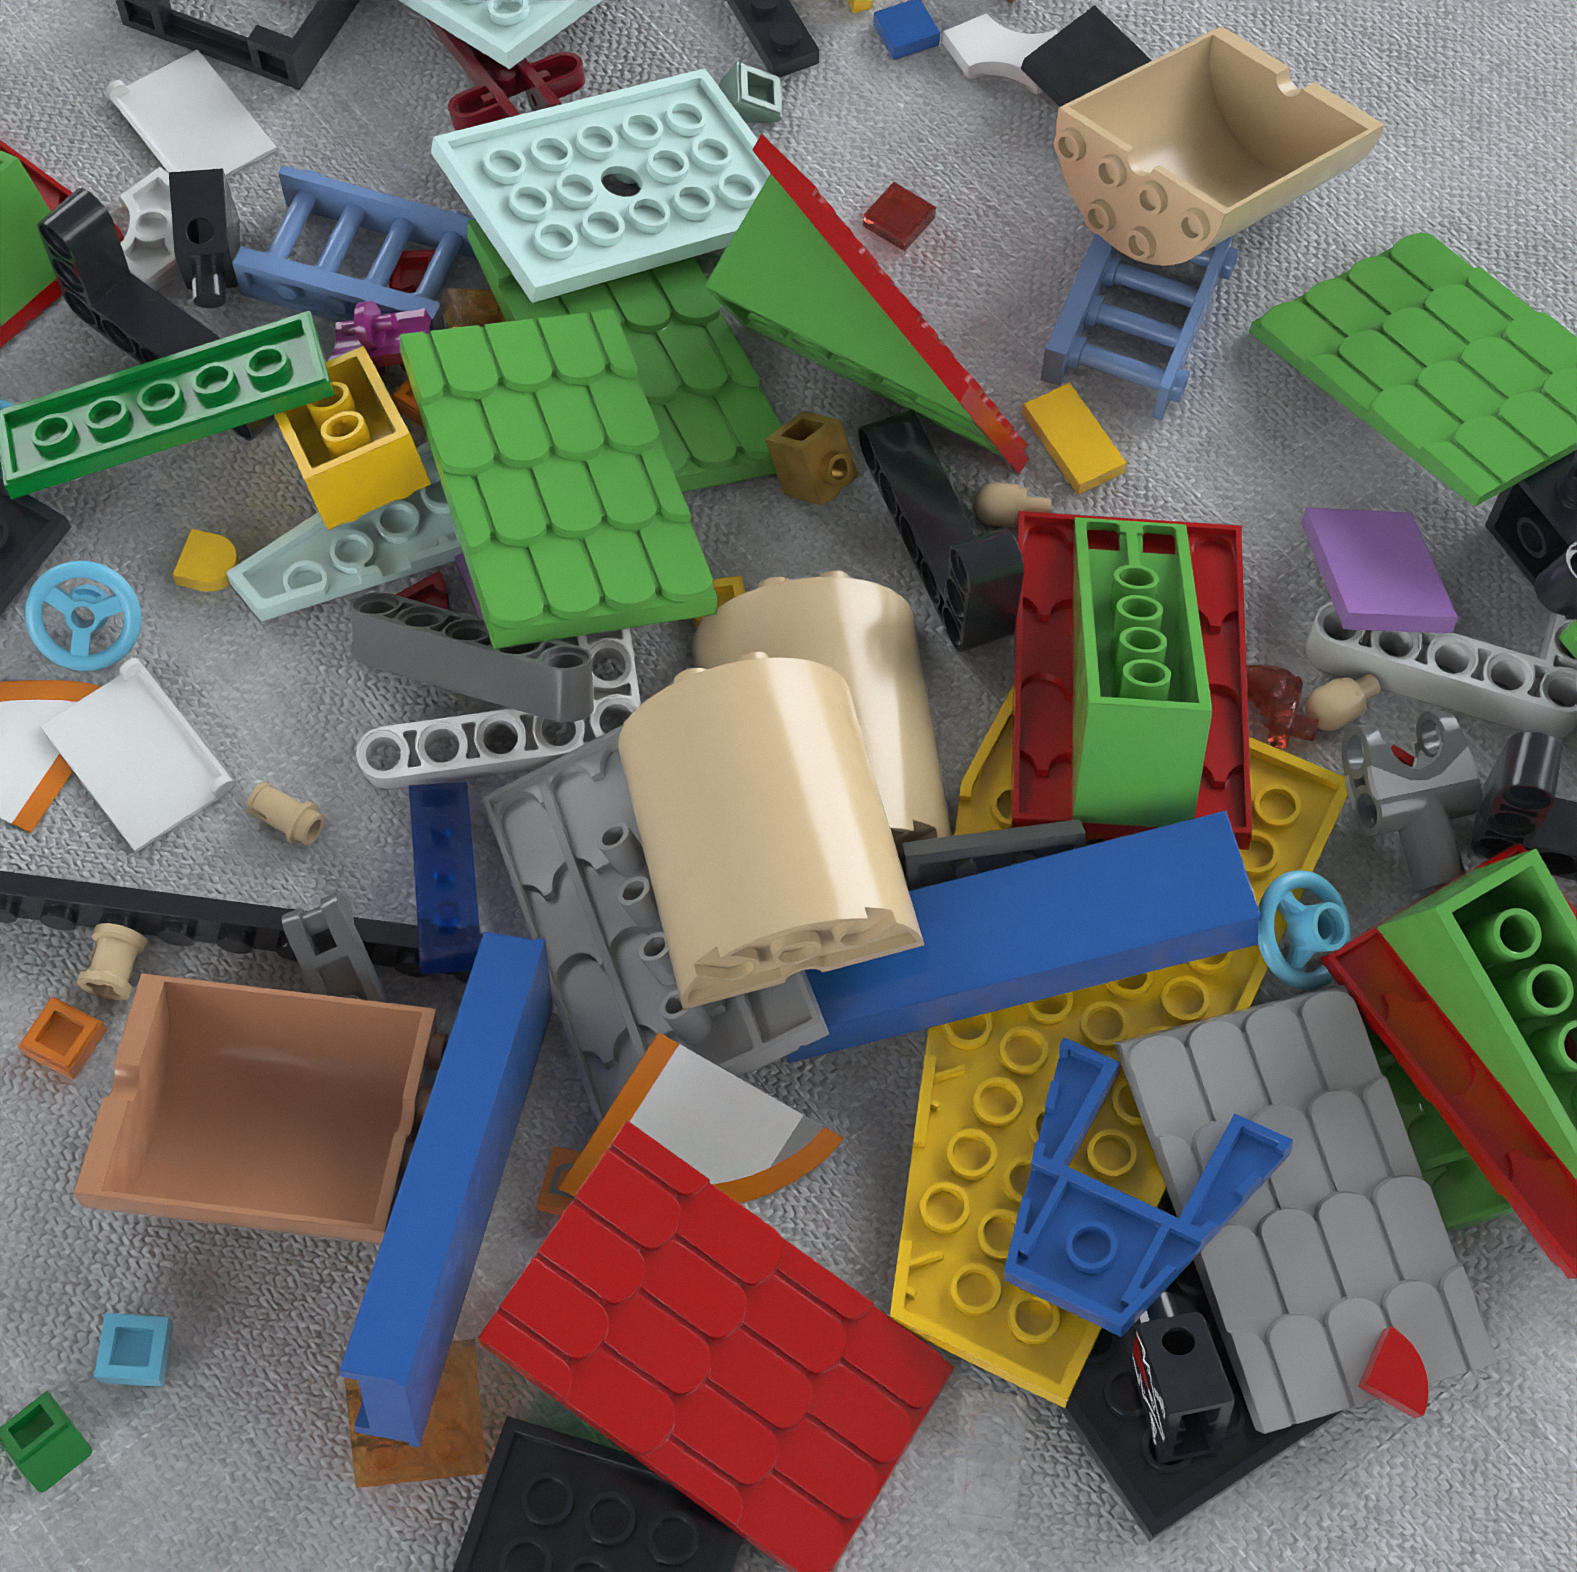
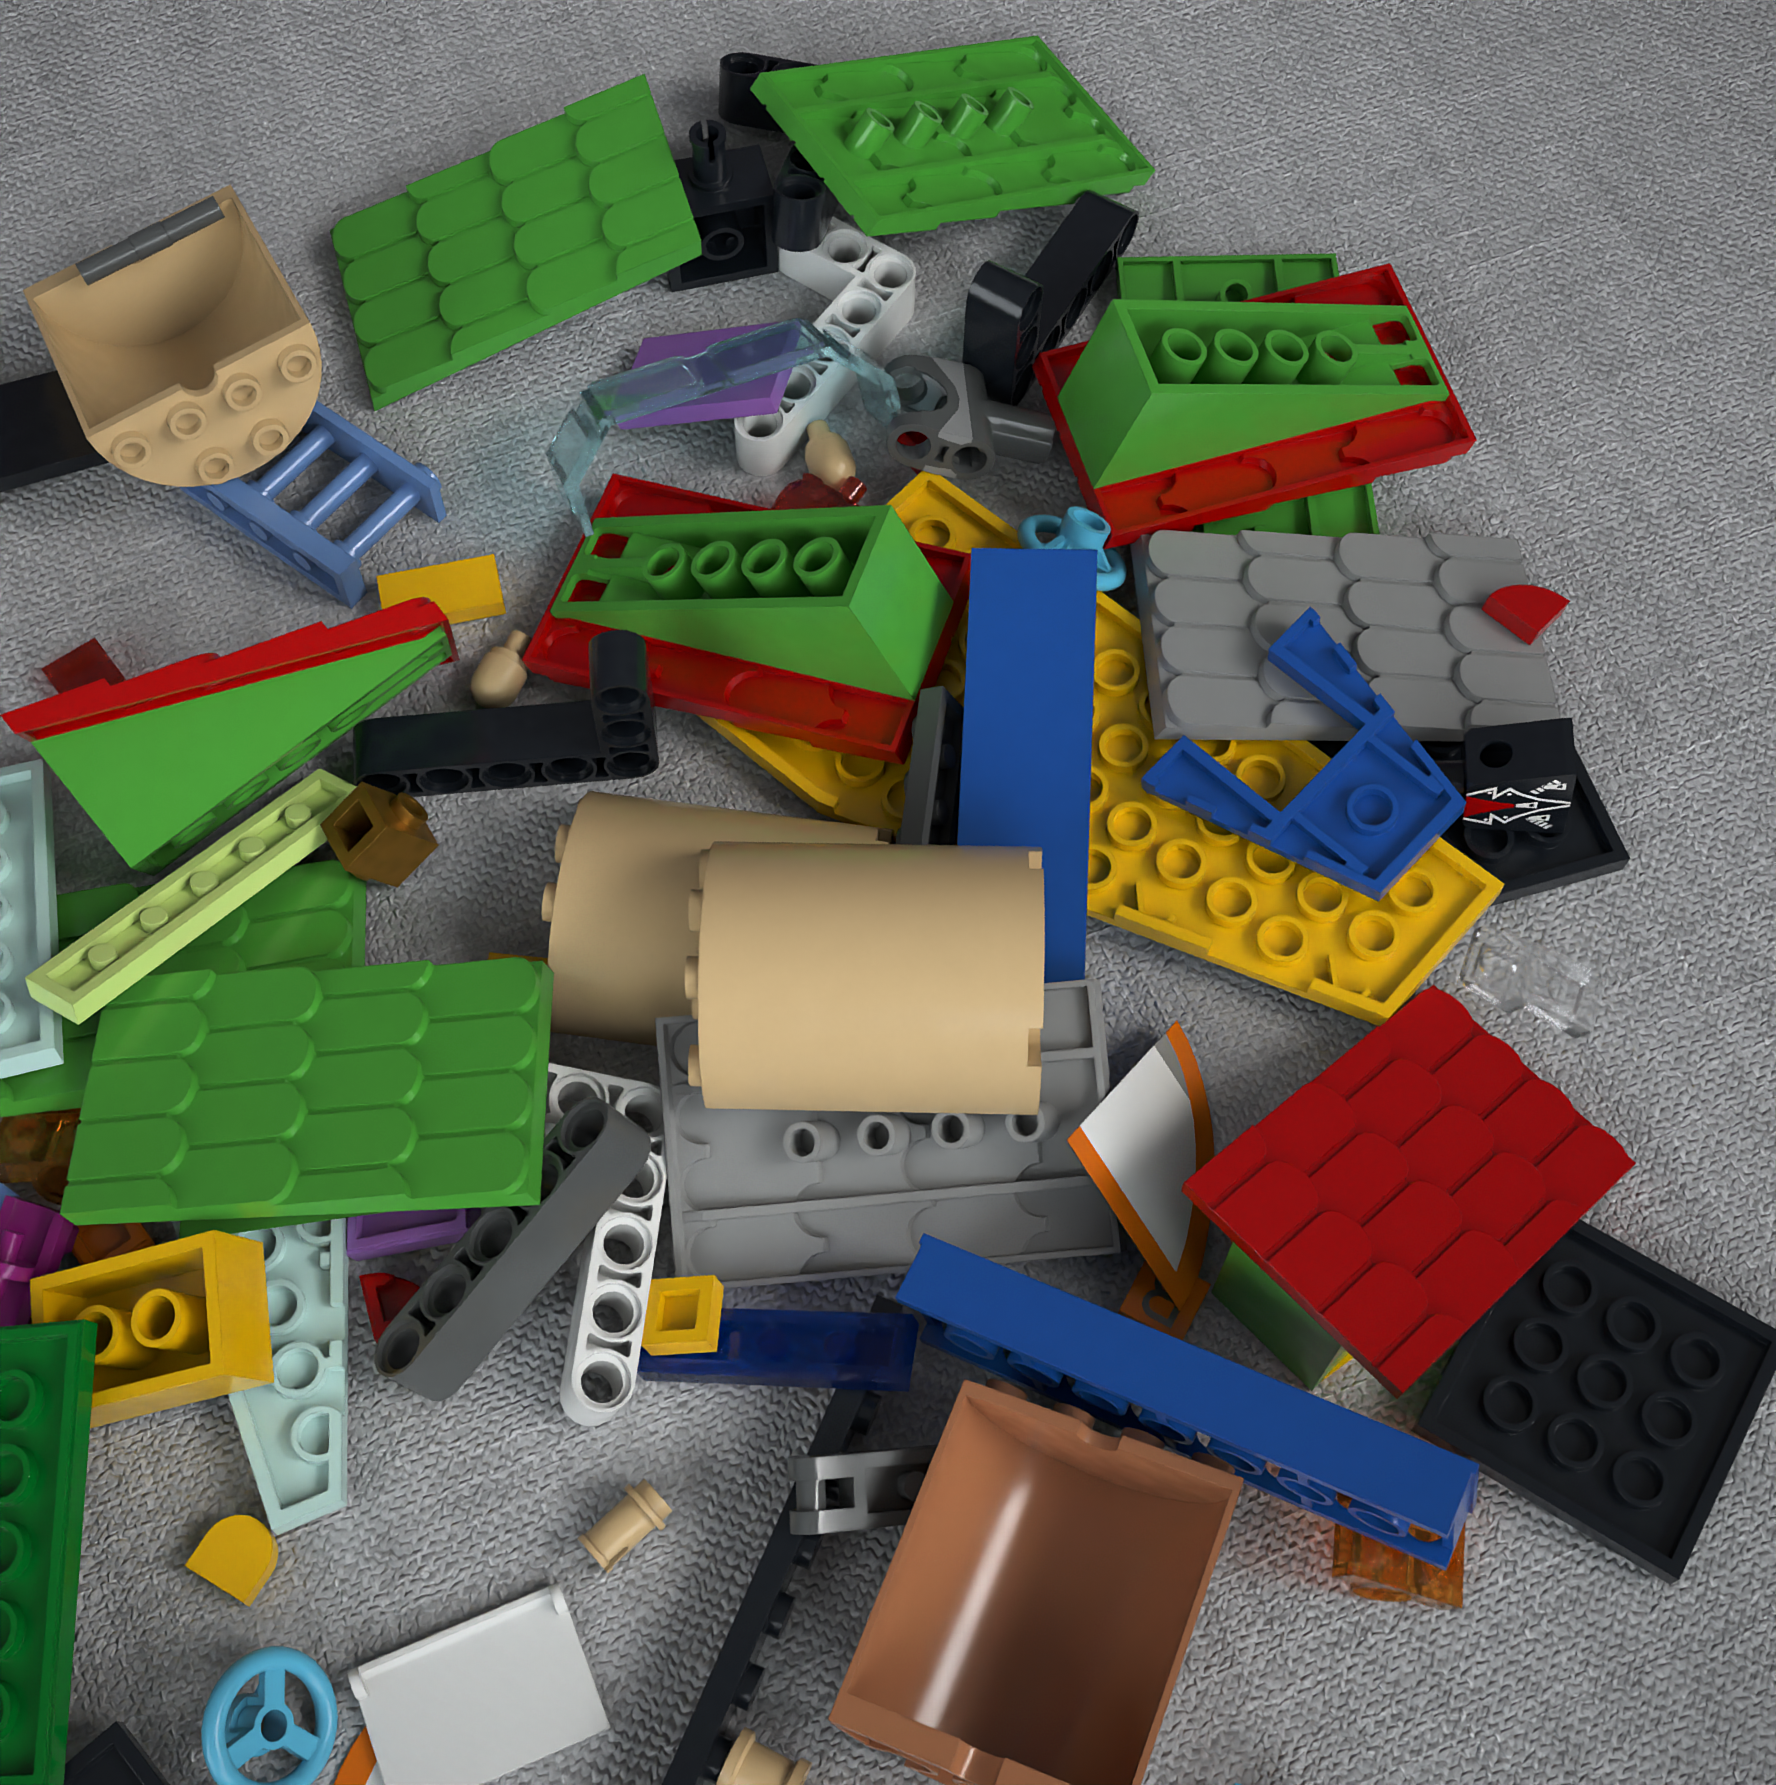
camera: 75 degrees left, 0 degrees up
none -> yellowish green plate [25,768,357,1025]
none -> dark grey piece [75,196,225,285]
none -> clear light blue windscreen [546,318,901,537]
none -> yellow tile [641,1275,724,1356]

